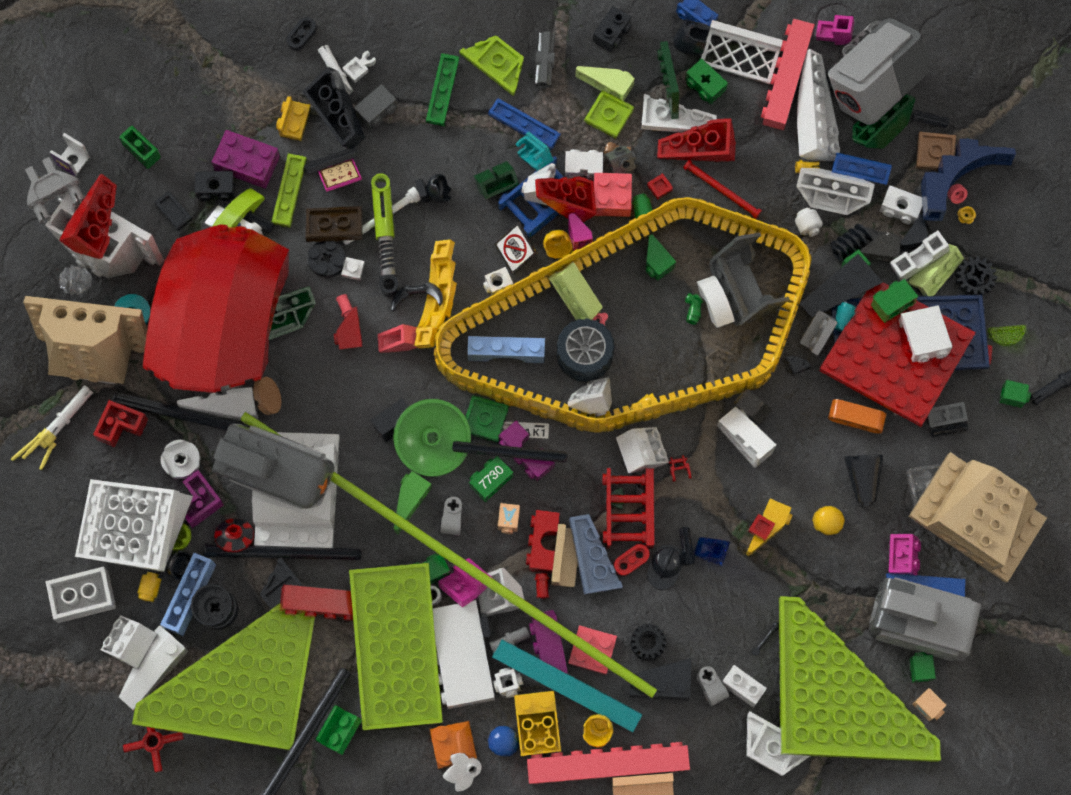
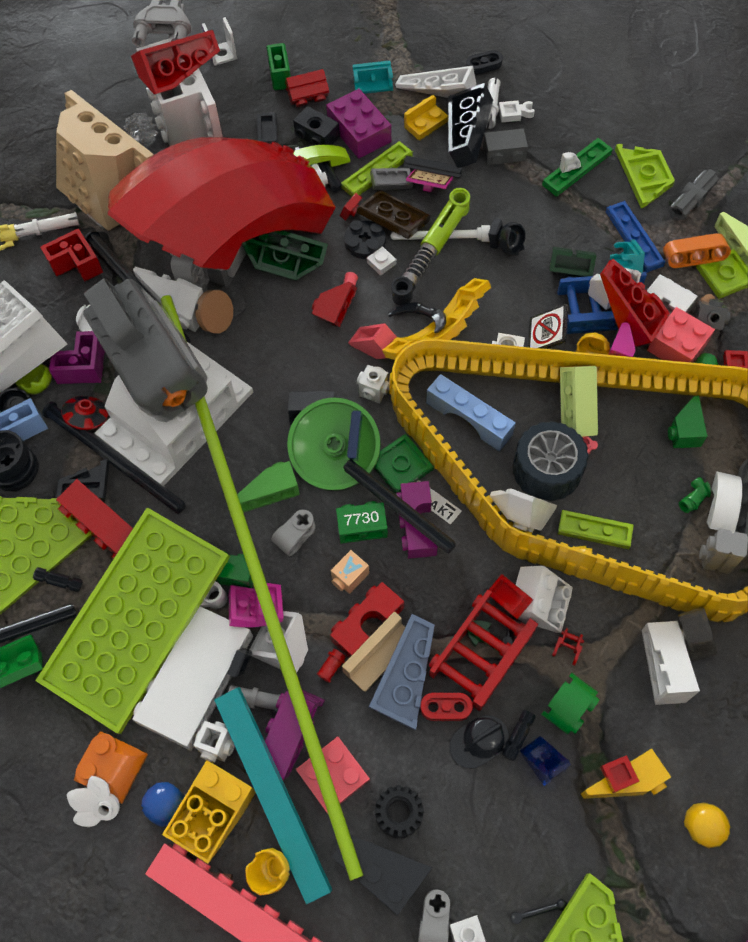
camera: 40 degrees right, 10 degrees down
none -> black axle [33,567,83,592]
none -> red brick [285,69,329,107]
none -> red plate [339,193,362,221]
none -> dark blue tile [347,410,363,461]
none -> teal hinge [353,61,393,94]
none -> white brick [357,365,389,404]
none -> flat silver plate [370,168,414,190]
none -> white wedge [395,66,477,98]
none -> red tile [489,574,533,619]
none -> green brick [541,672,600,735]
none -> lime tile [557,510,634,549]
none -> white tile [559,152,581,173]
none -> orange beam [663,233,731,268]
none -> light grey brick [699,529,748,574]

